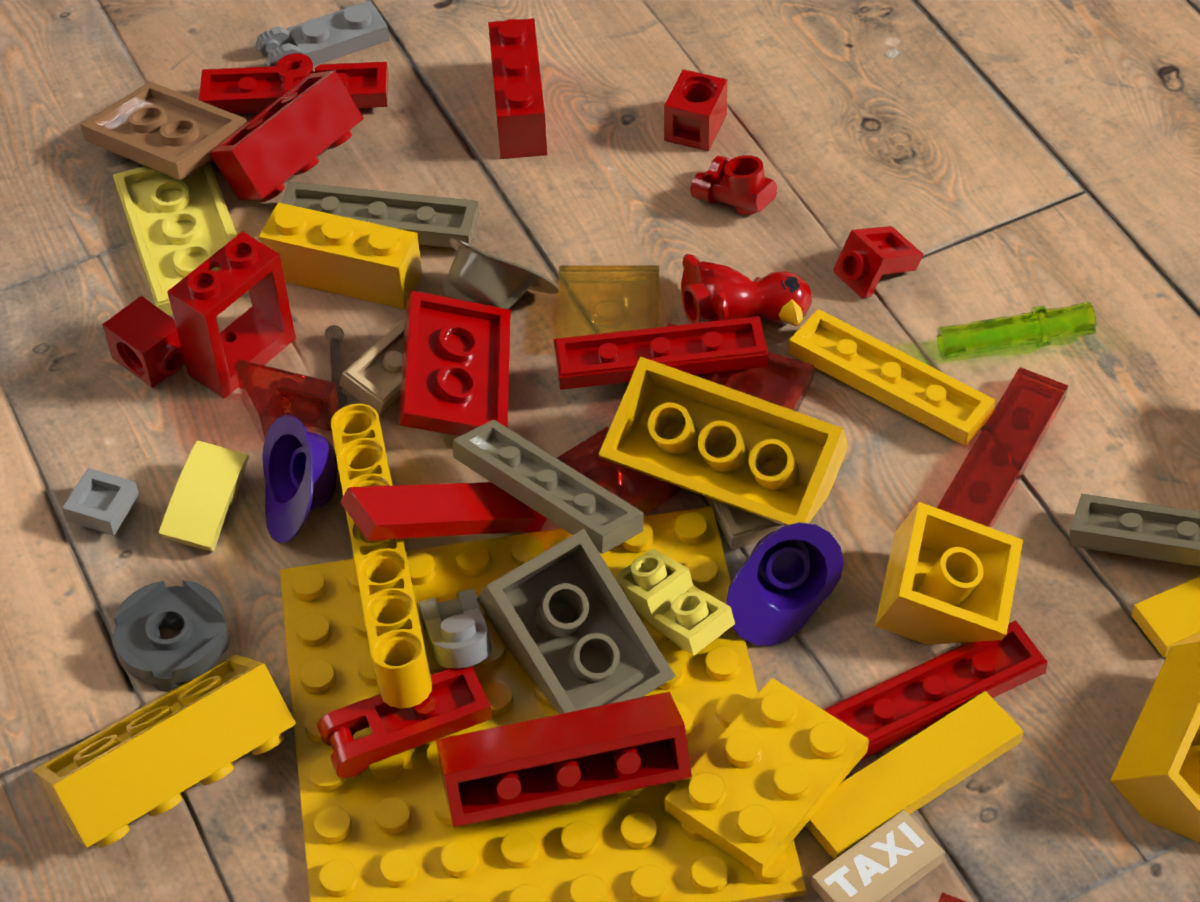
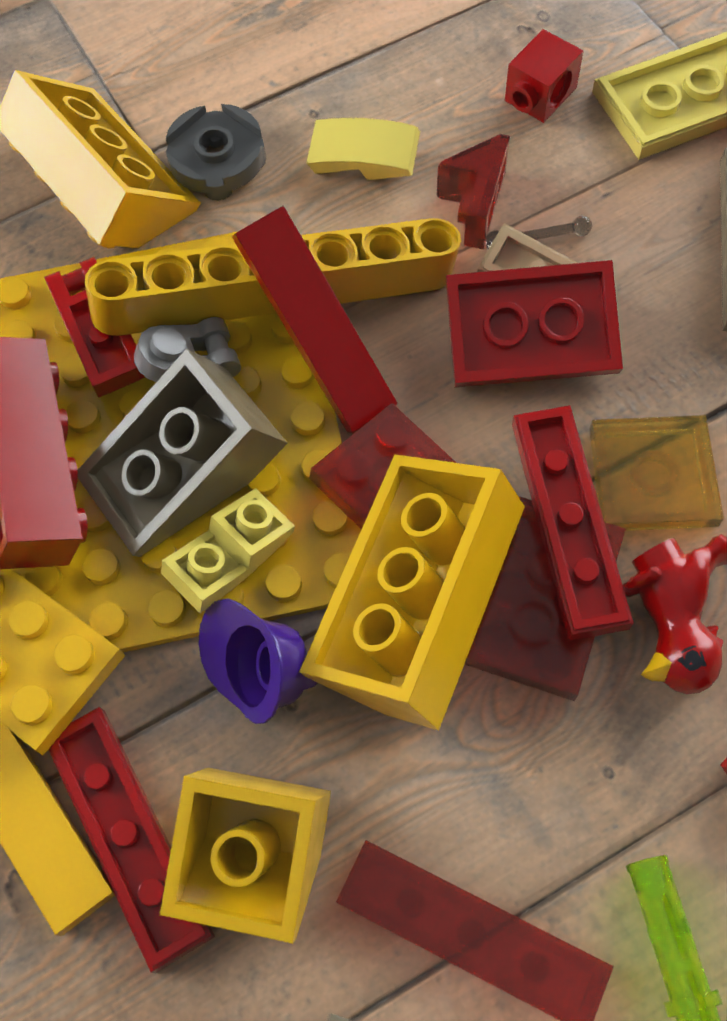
camera: 90 degrees right, 15 degrees up
light grey plate [62,468,139,535] -> none
red window [167,231,296,399] -> none
yellow brick [258,202,423,309] -> none
dark purple piece [262,415,338,544] -> none
dark tan piece [443,238,560,309] -> none
dark tan plate [453,420,644,554] -> none
yellow plate [788,309,995,446] -> none

